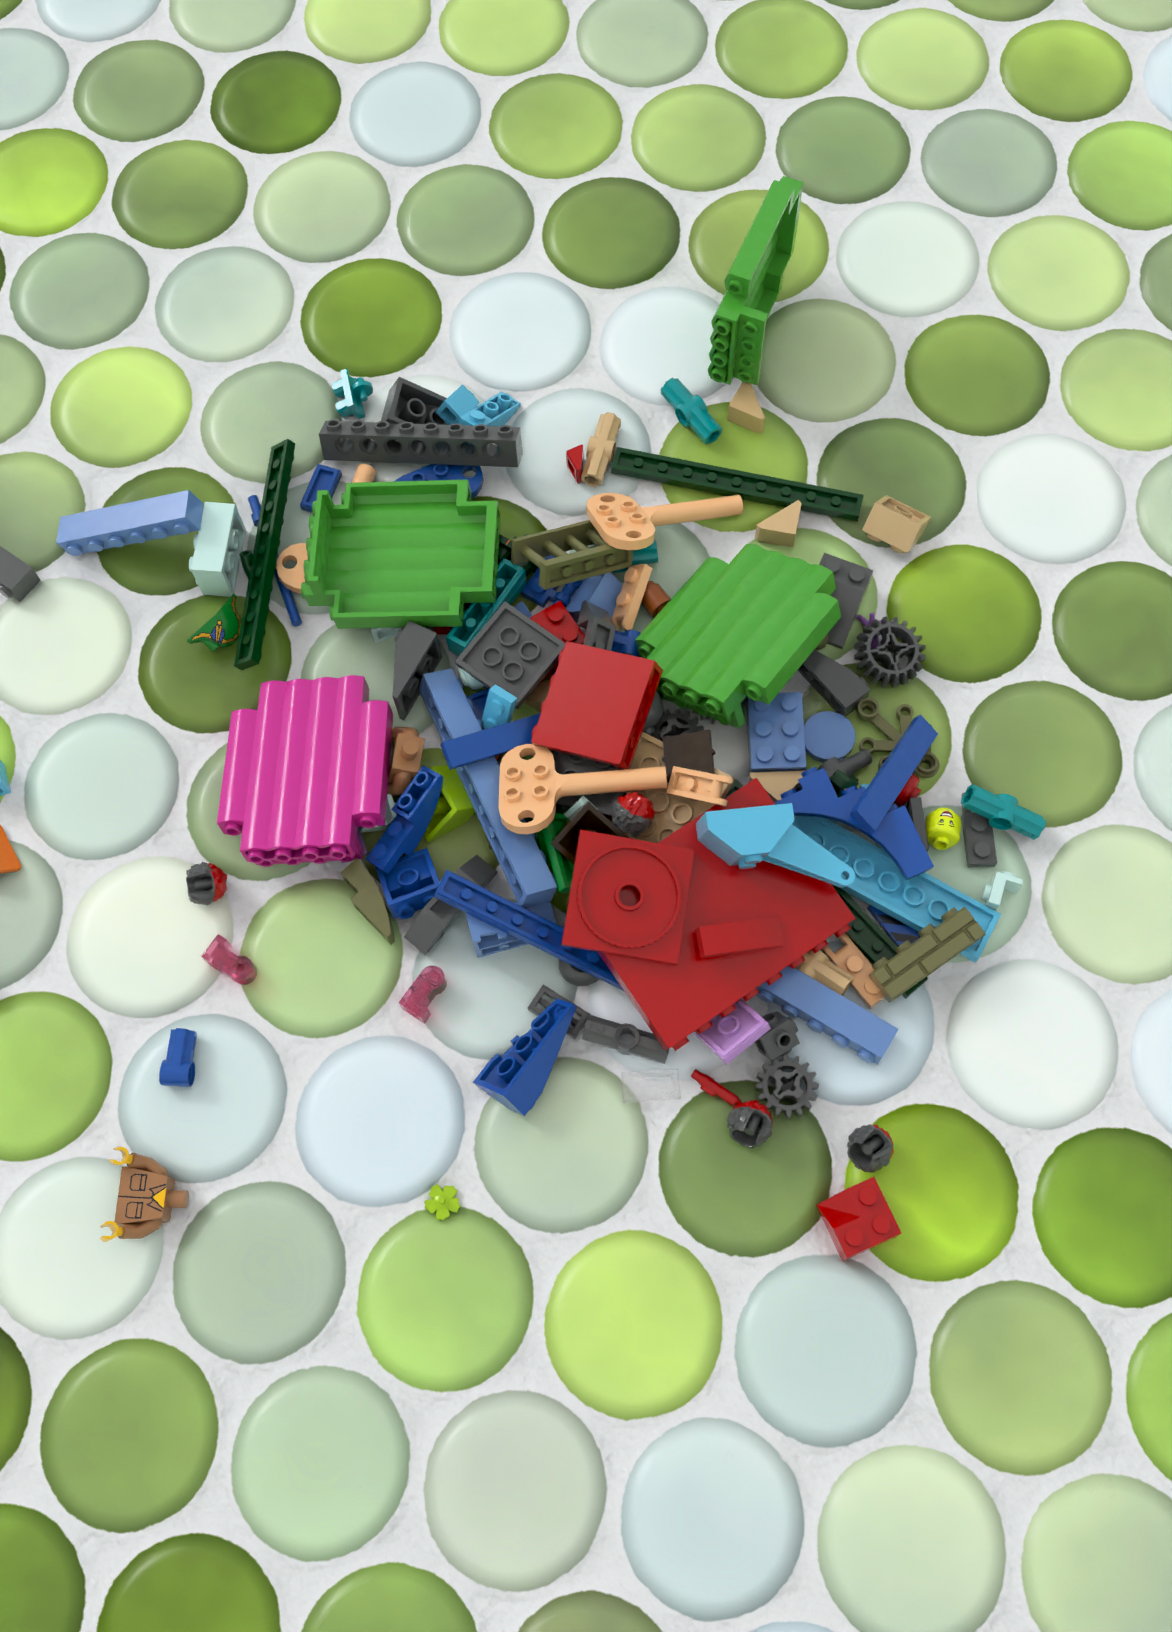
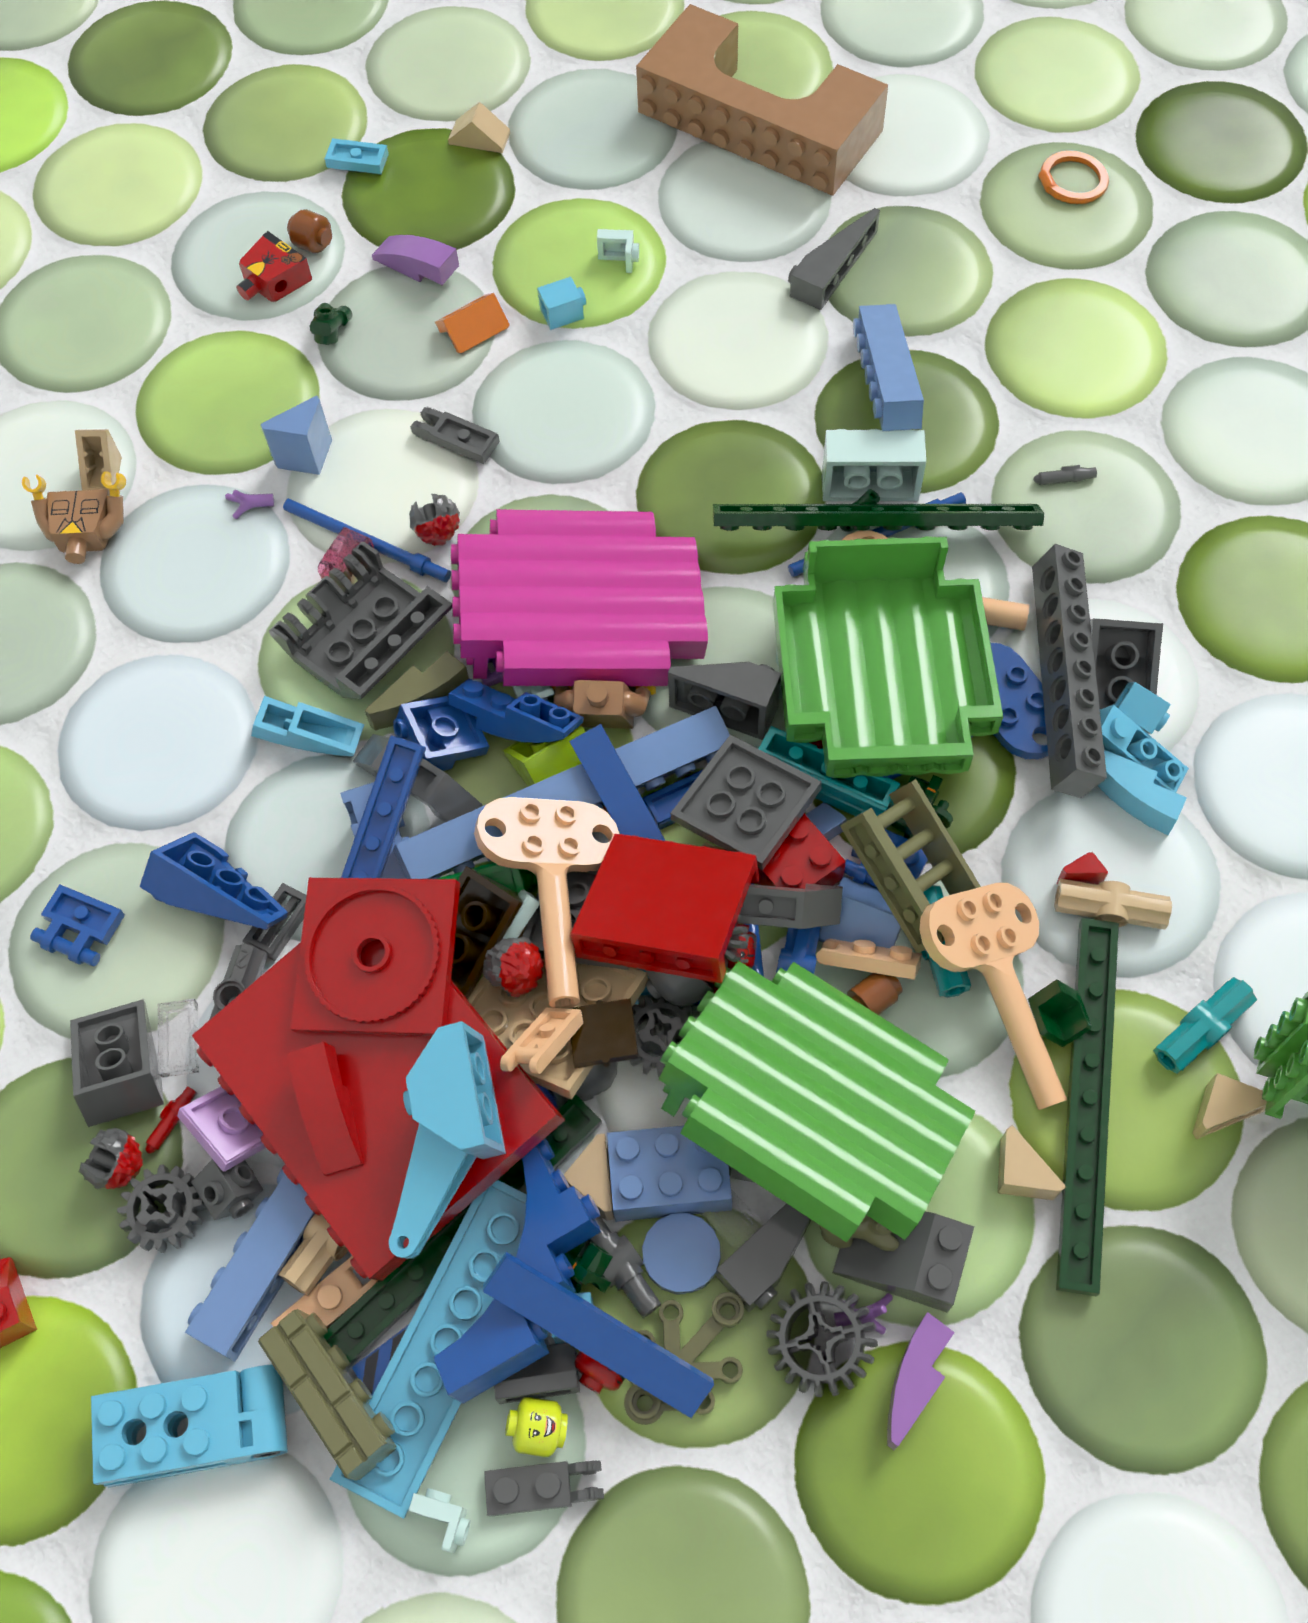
camera: 85 degrees right, 5 degrees down
blue piece [159,1028,197,1087] -> none
green hat [187,593,242,652] -> none
blue tile [300,464,342,513] -> none
teal hips [331,369,373,419] -> none
clear pink leg [399,966,447,1024] -> none
lime plant [424,1184,461,1221] -> none
medium azure plate [481,684,517,730] -> none
dark grey piece [847,1124,894,1173] -> none
tan slope [862,495,932,553] -> none
teal piece [961,784,1046,840] -> none
none -> blue plate [30,884,125,967]
none -> dark grey slope [70,999,164,1127]
none -> tan slope [75,429,122,492]
none -> medium azure hinge [91,1365,288,1488]
none -> medium lavender bar [225,490,274,519]
none -> medium azure slope [251,696,365,756]
none -> medium blue slope [260,395,332,475]
none -> dark grey slope [269,542,452,699]
none -> blue bar [283,498,451,583]
none -> dark grey hinge [410,407,500,464]
none -> medium lavender slope [887,1312,955,1450]
none -> dark green panel [1028,979,1092,1047]
none -> dark grey piece [1033,465,1097,485]
none -> medium azure slope [1098,749,1187,836]

